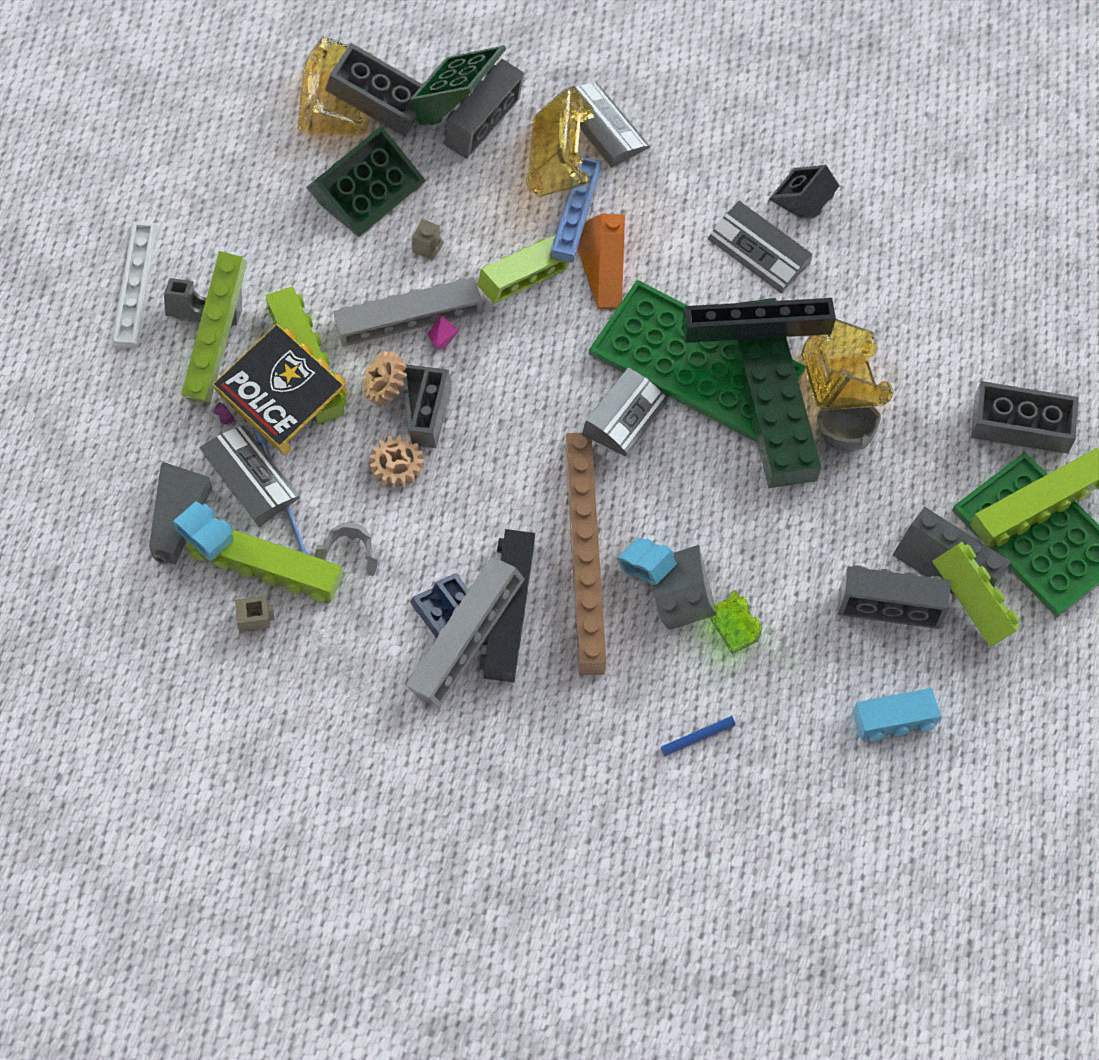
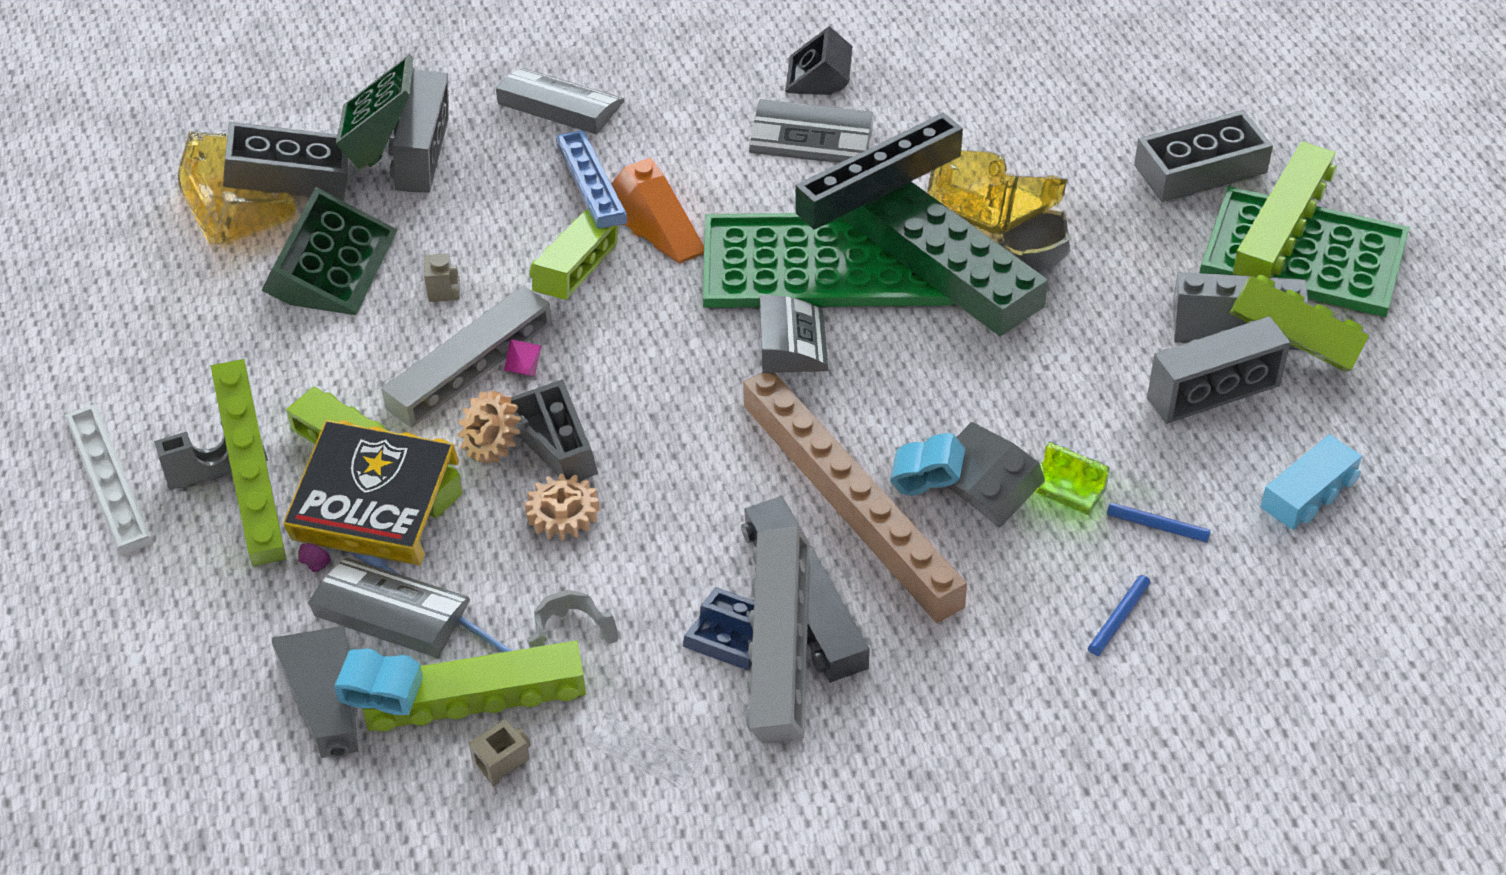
camera: 25 degrees left, 15 degrees down
clear yellow windscreen [526,86,594,197] -> none
none -> blue bar [1107,502,1211,543]

